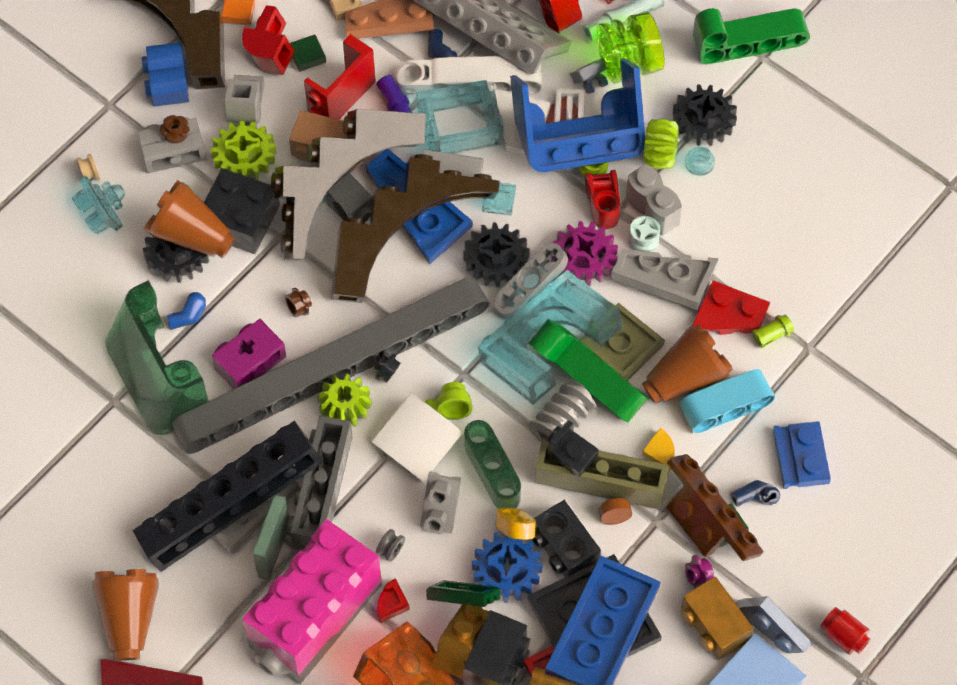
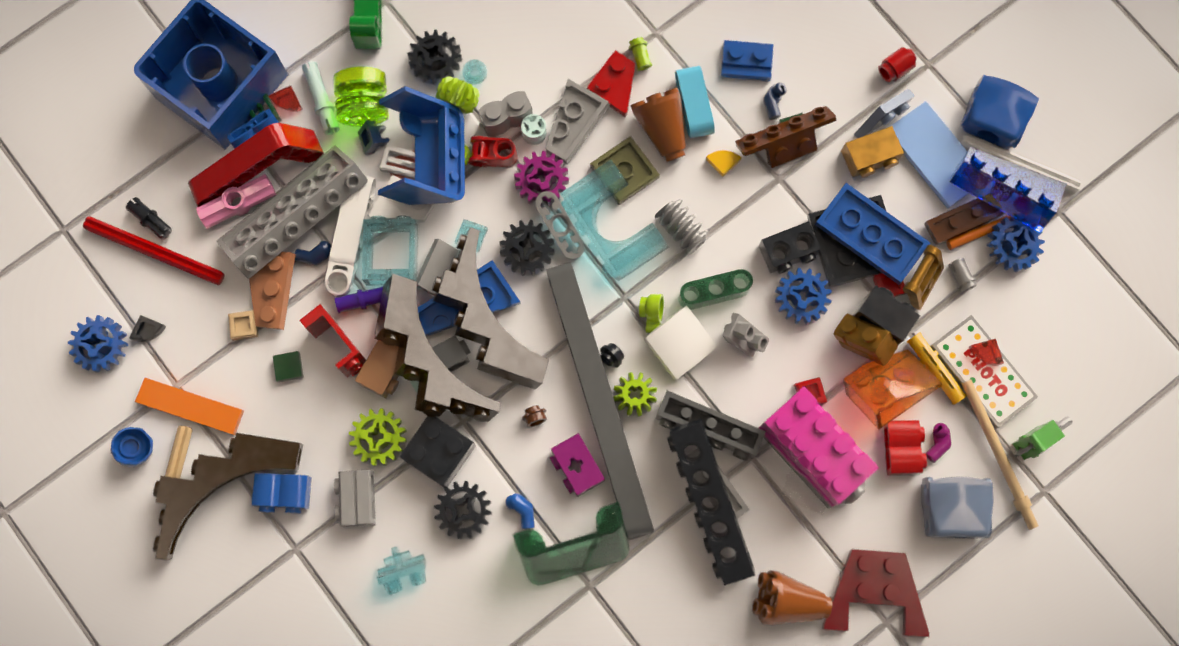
camera: 80 degrees left, 15 degrees up
tan bush [76,153,100,184] -> none
dark orange cone [144,180,236,259] -> none
reddish brown plate [160,115,190,143] -> none
light grey brick [224,75,264,124] -> none
red brick [242,5,295,75] -> none
sand green tile [252,495,289,581] -> none
dark grey bush [376,529,405,562] -> none
dark green tile [426,580,500,607] -> none
yellow beam [495,508,536,540] -> none
green beam [528,318,648,423] -> none
olive brick [535,439,669,509] -> none
black bracket [547,420,599,478] -> none
dark orange tile [599,498,632,525] -> none
magenta plate [685,555,714,589] -> none

